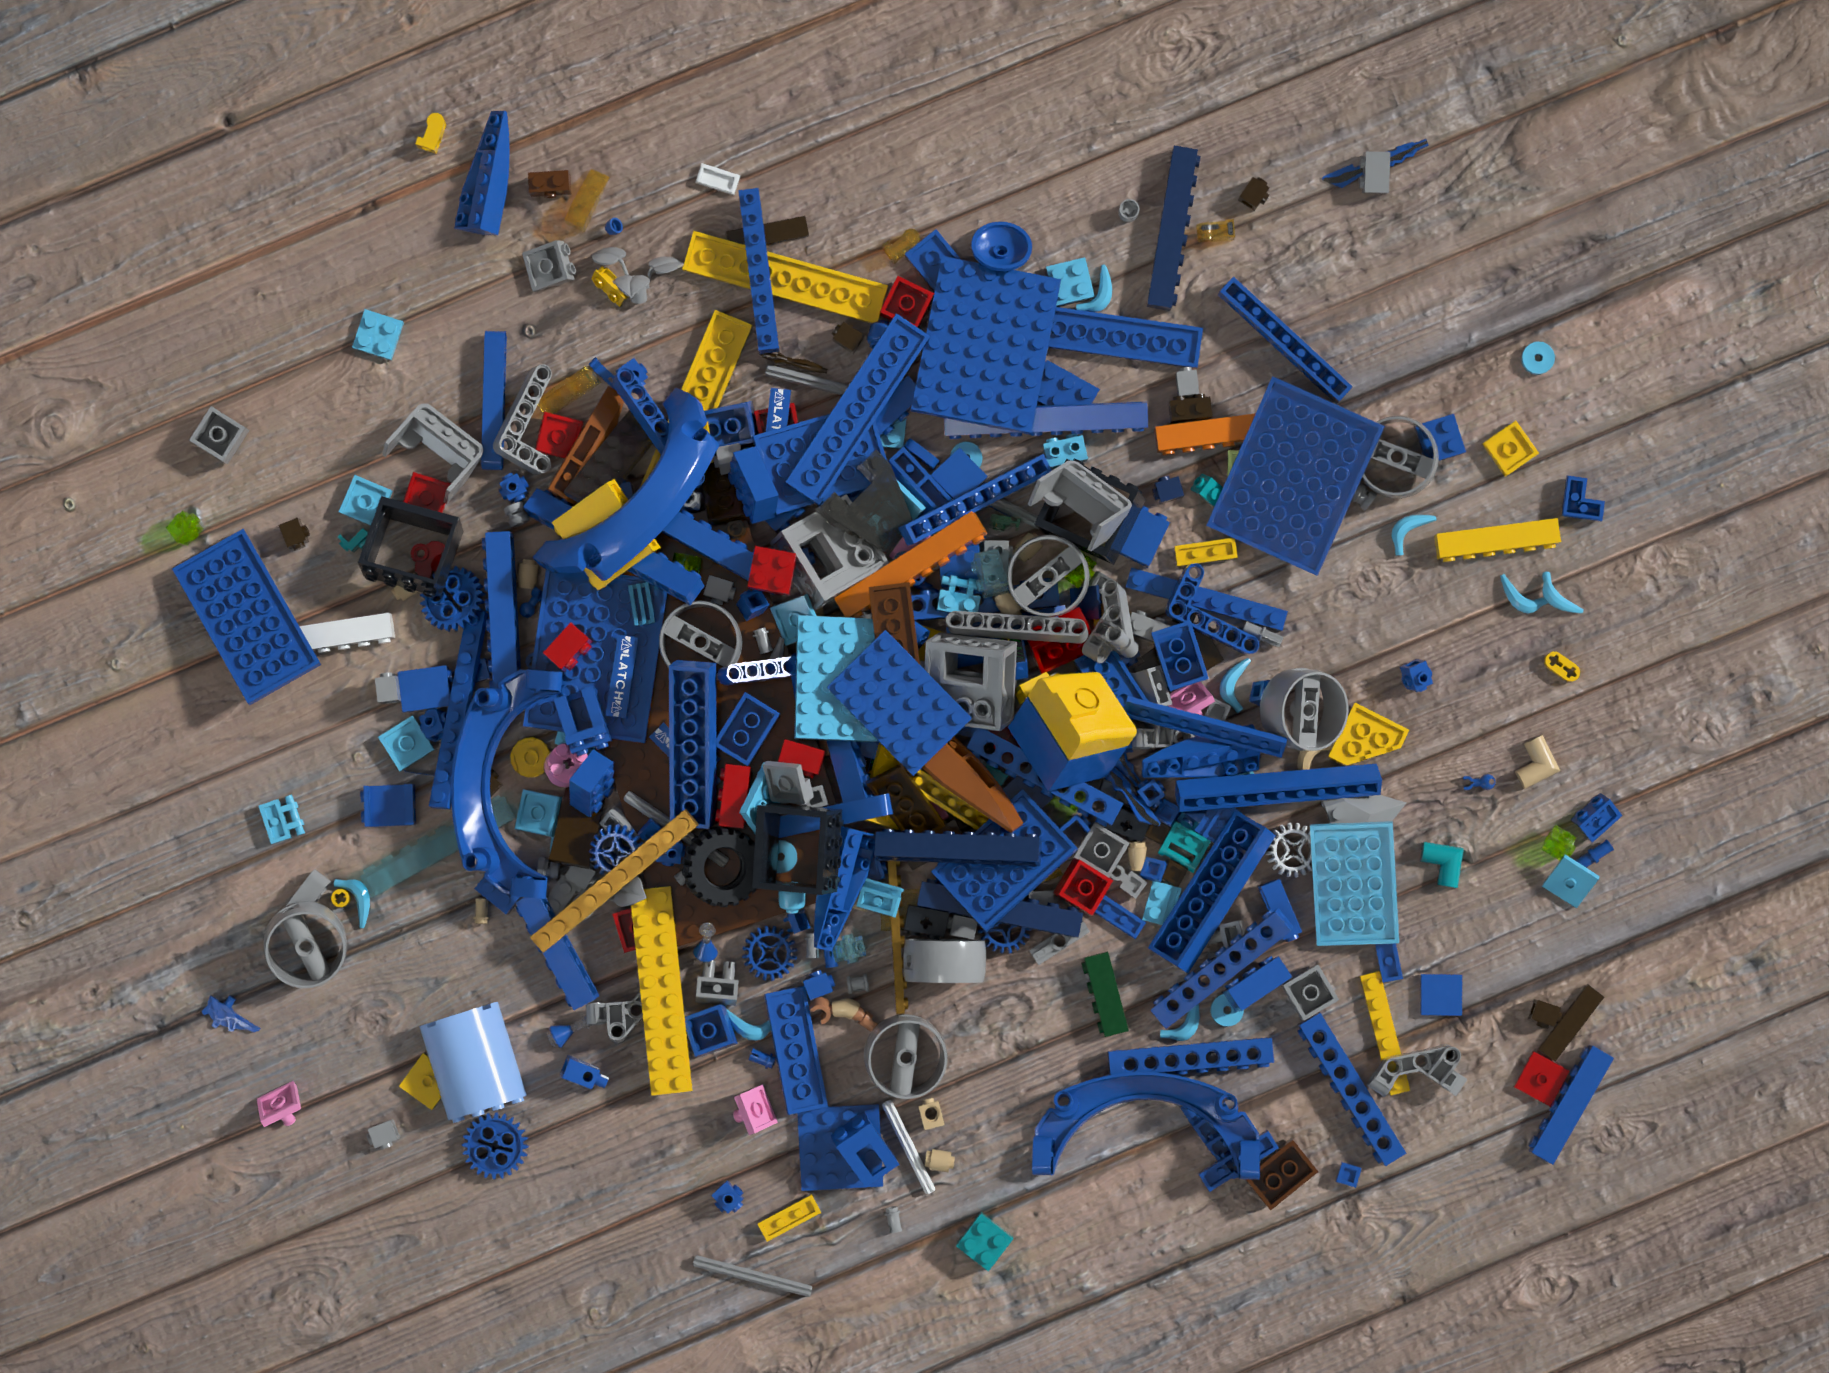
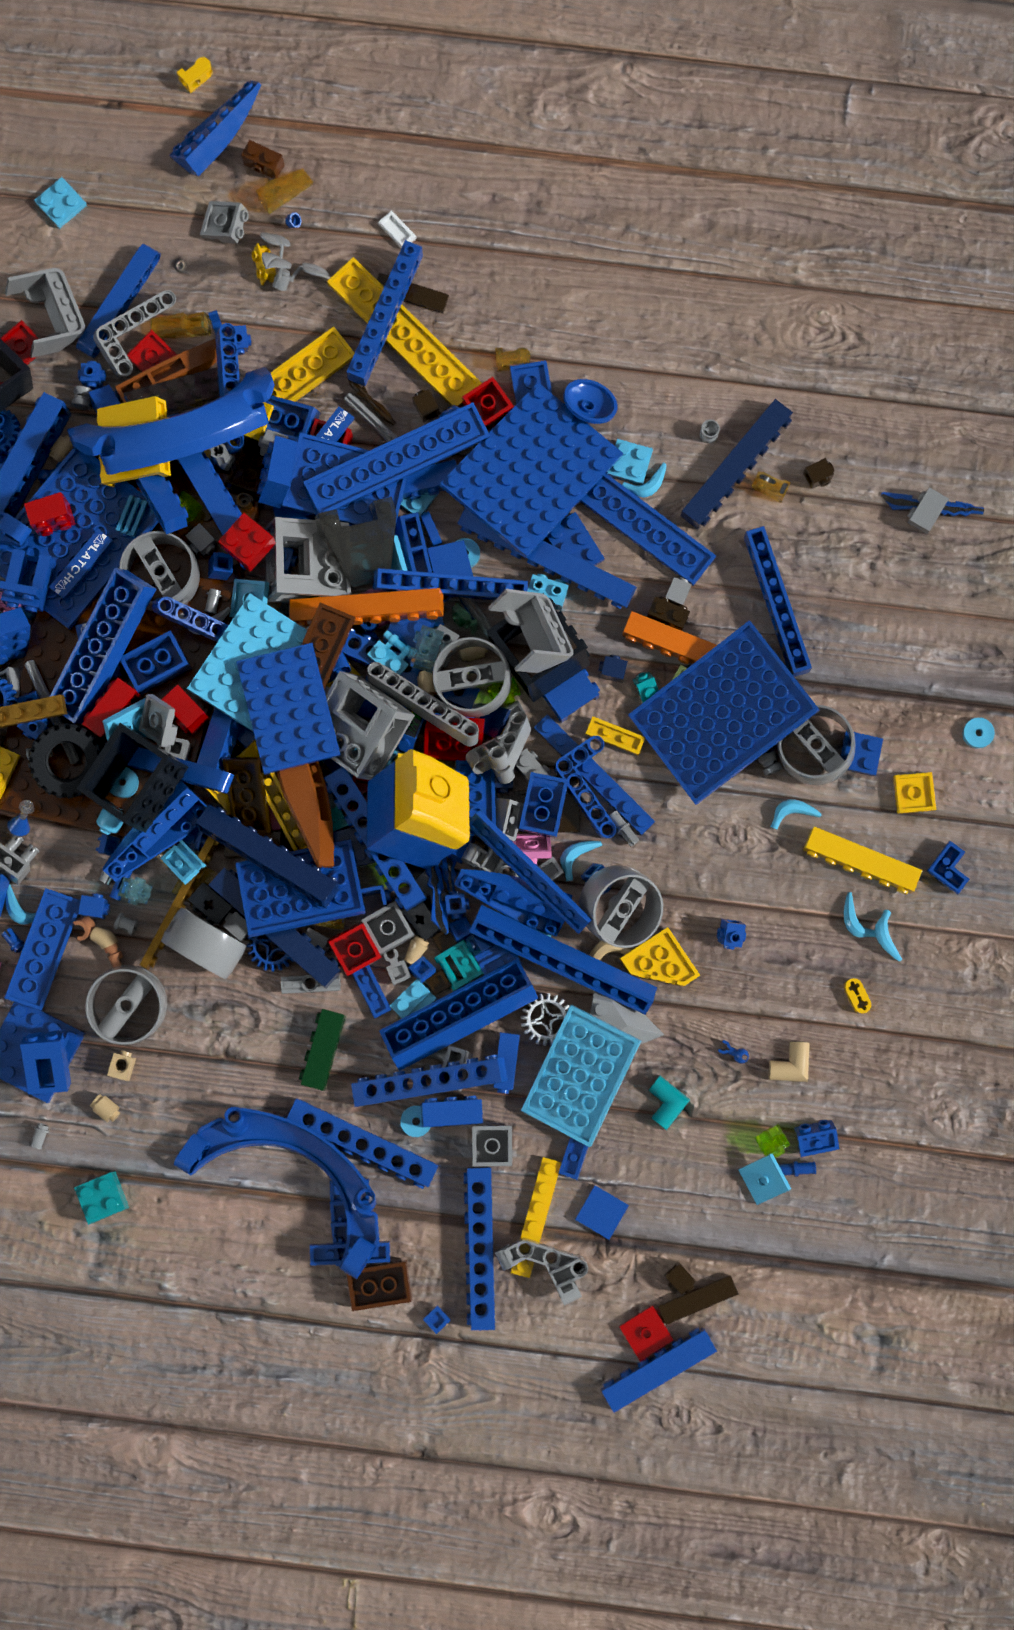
camera: 30 degrees right, 5 degrees down
blue gear [742,926,797,981] -> none
white axle [882,1100,935,1194] -> none
medium azure piece [1160,994,1200,1041] -> none

